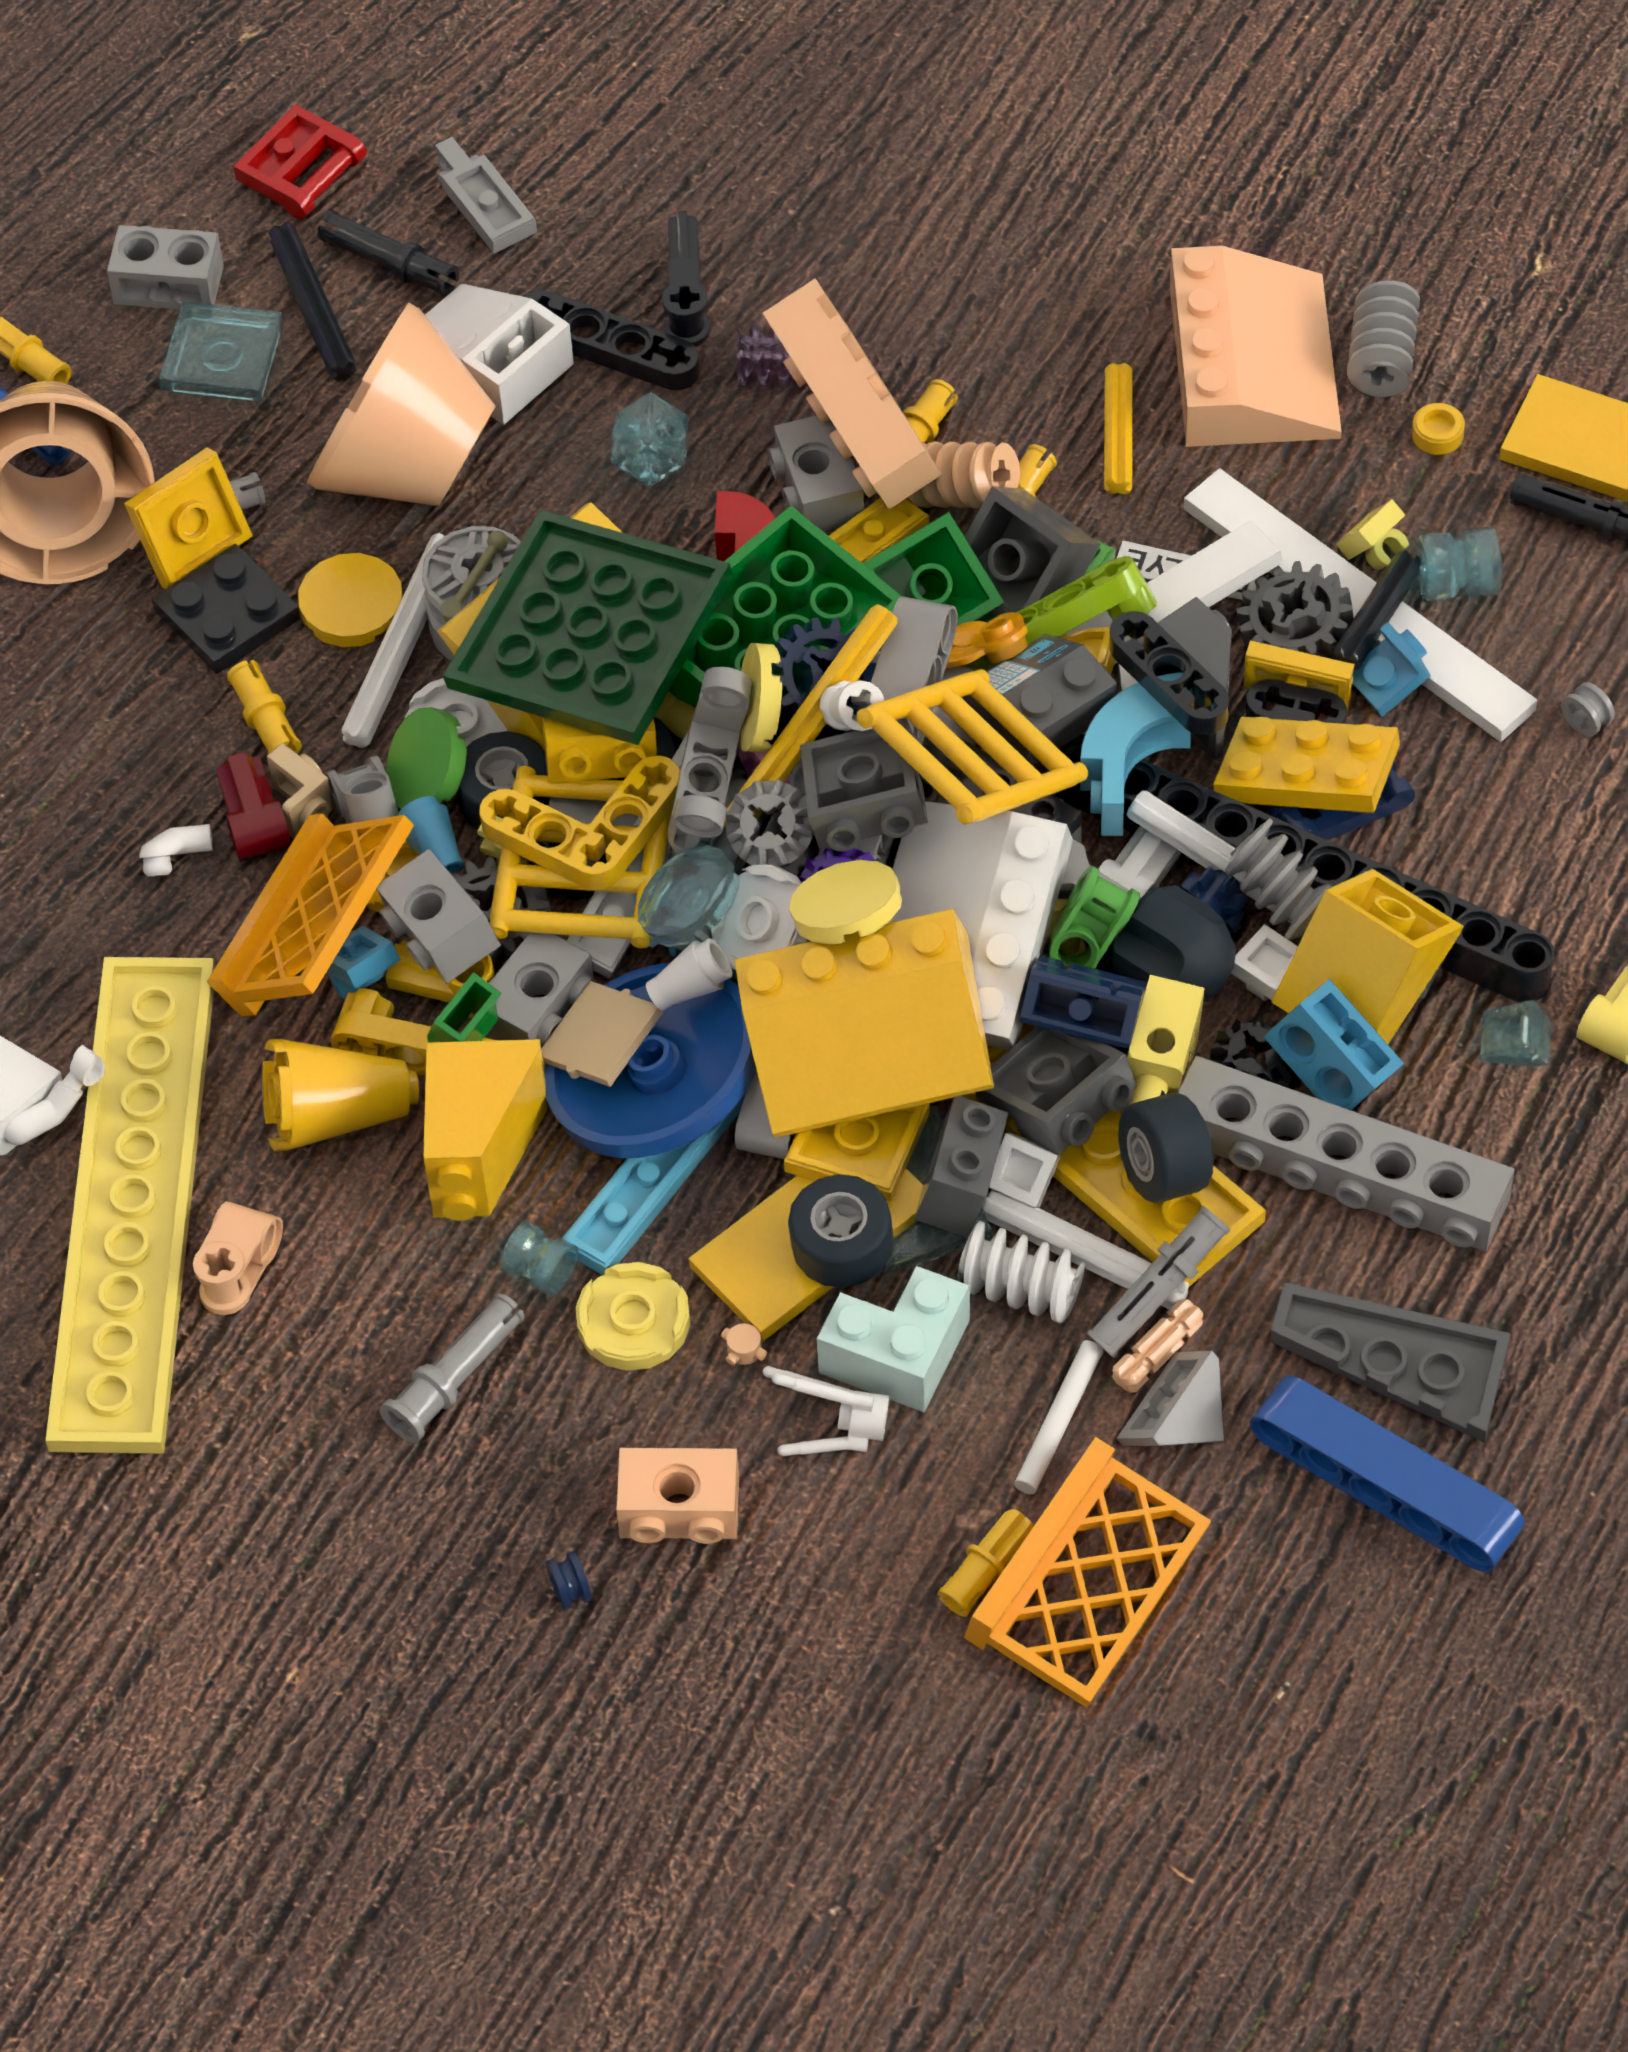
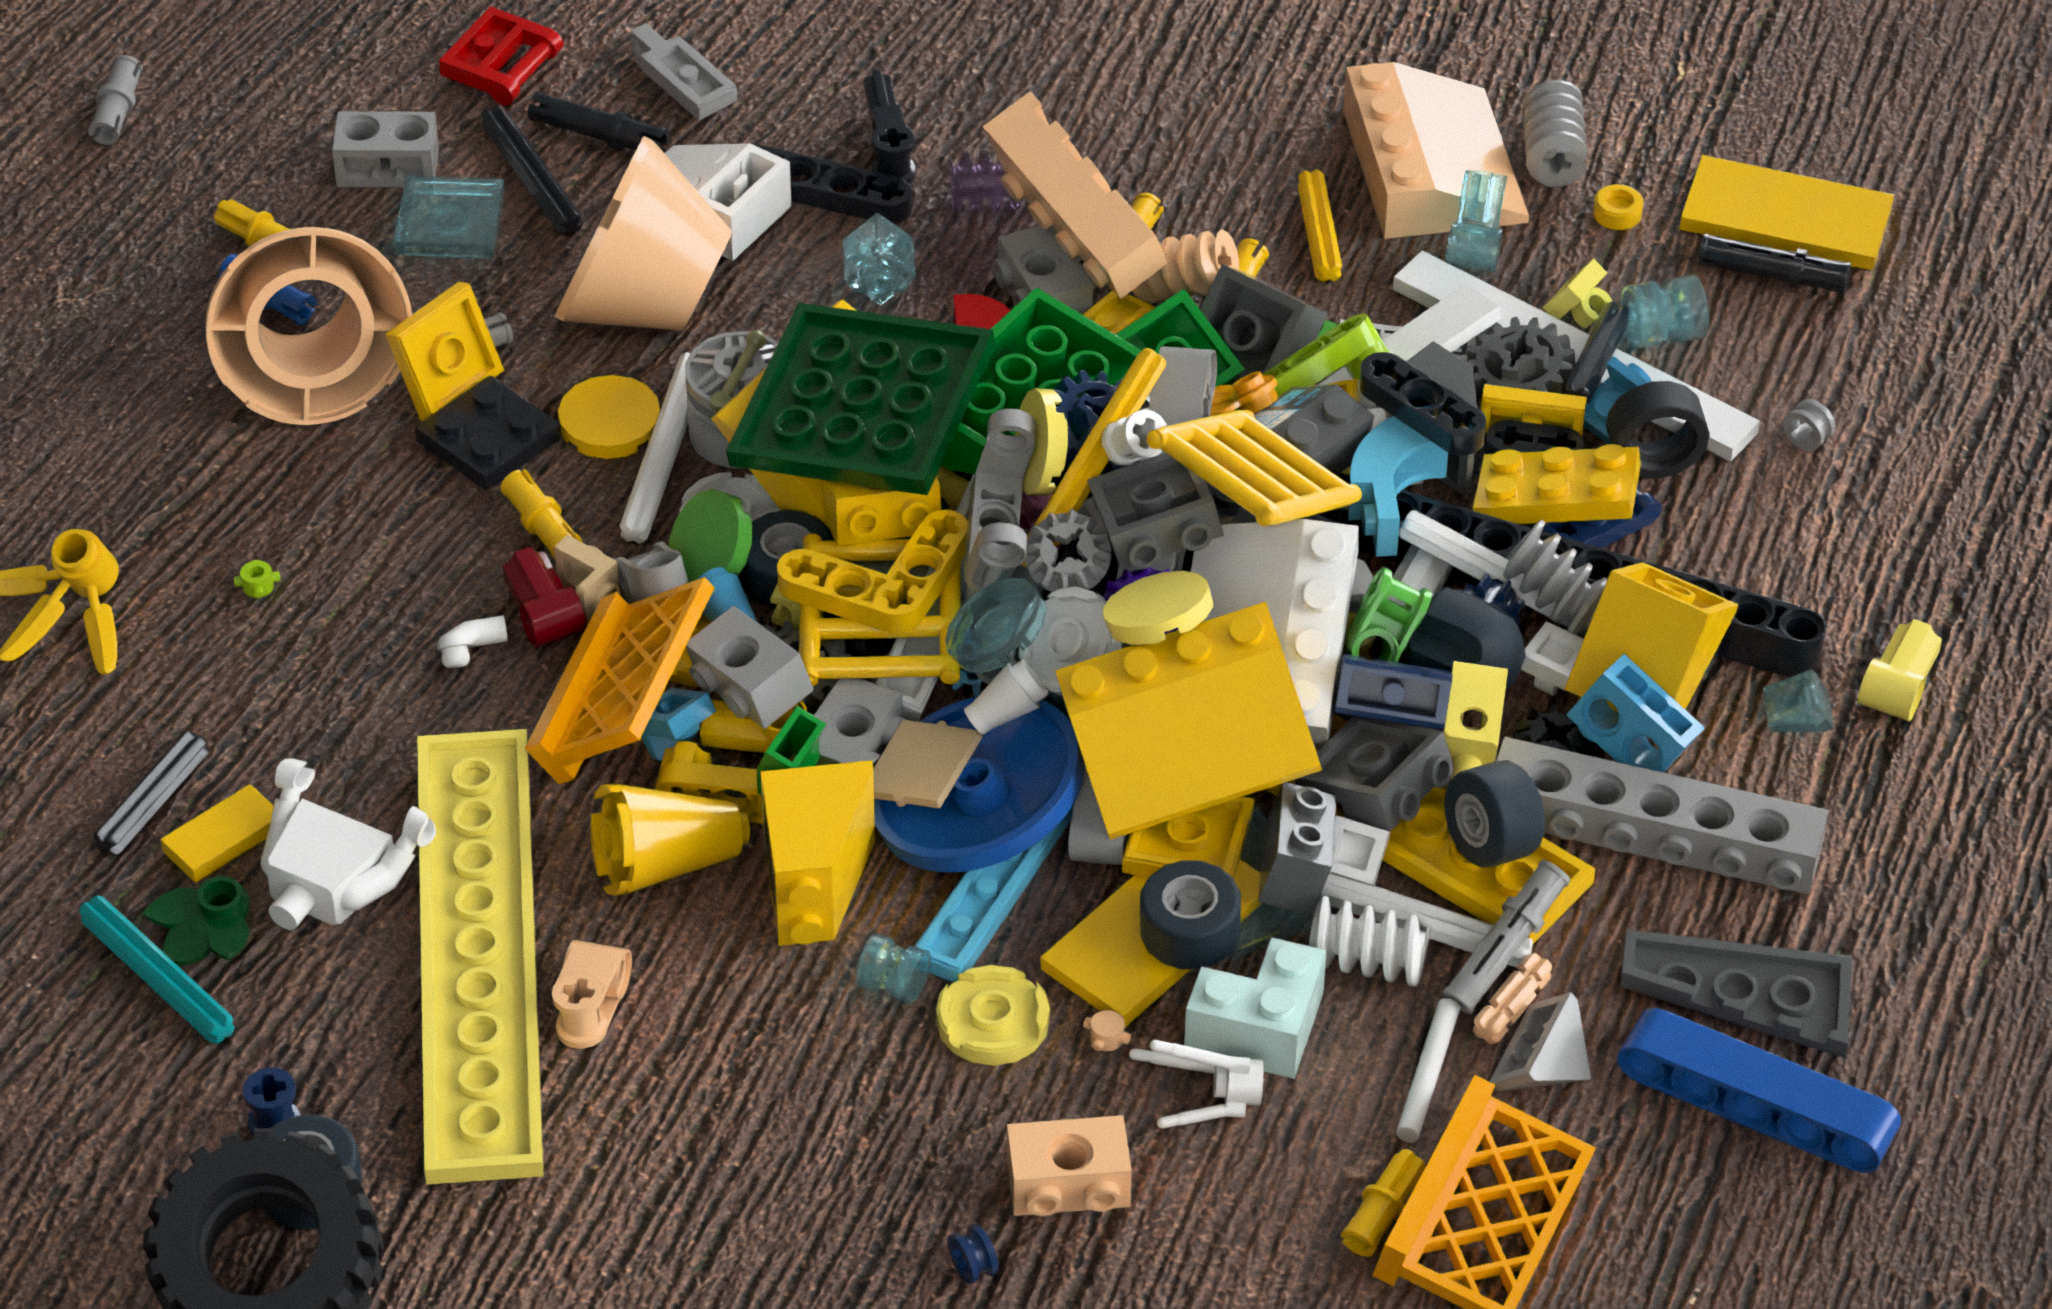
camera: 10 degrees left, 10 degrees down
light grey pin [379,1293,525,1443] -> none
none -> clear light blue piece [1446,170,1508,273]
none -> black tyre [1606,381,1710,479]

